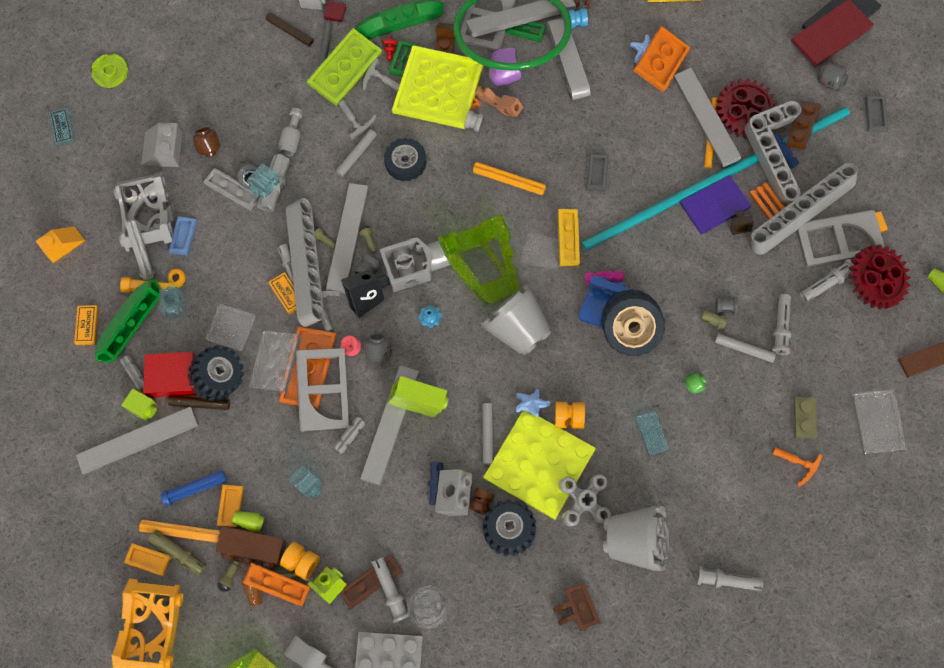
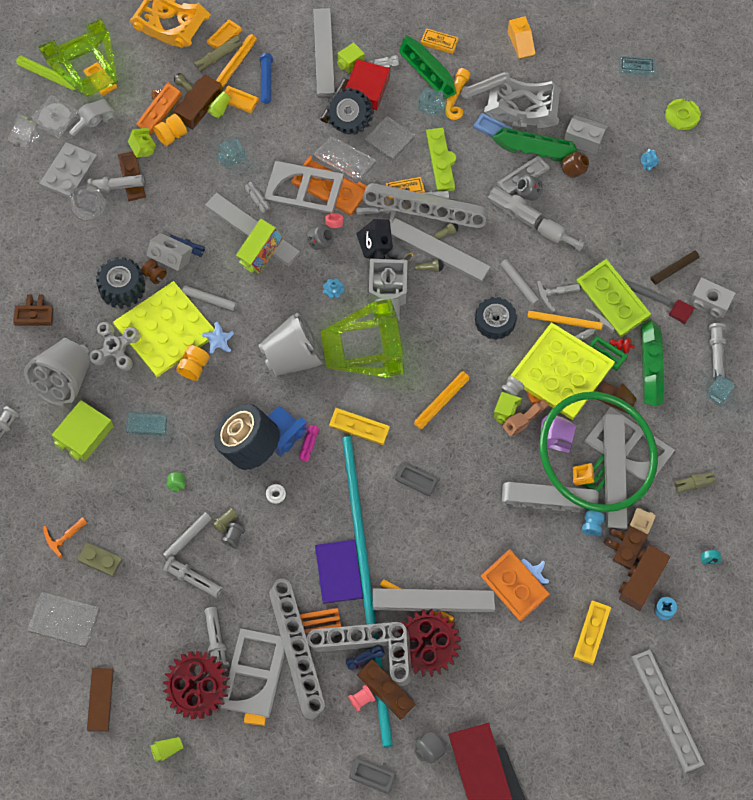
camera: 105 degrees right, 5 degrees down
clear light blue brick [247,163,280,199] -> none
dark brown tile [730,210,754,235] -> none
none -> lime brick [52,400,114,462]
none -> white plate [266,484,286,504]
none -> coral bush [348,685,375,712]
none -> lime hinge [426,128,456,191]
none -> green brick [492,127,579,161]
none -> lime window [493,392,522,424]
none -> light orange bar [527,311,603,330]
none -> light orange tile [573,463,594,486]
none -> dark azure plant [641,149,659,171]

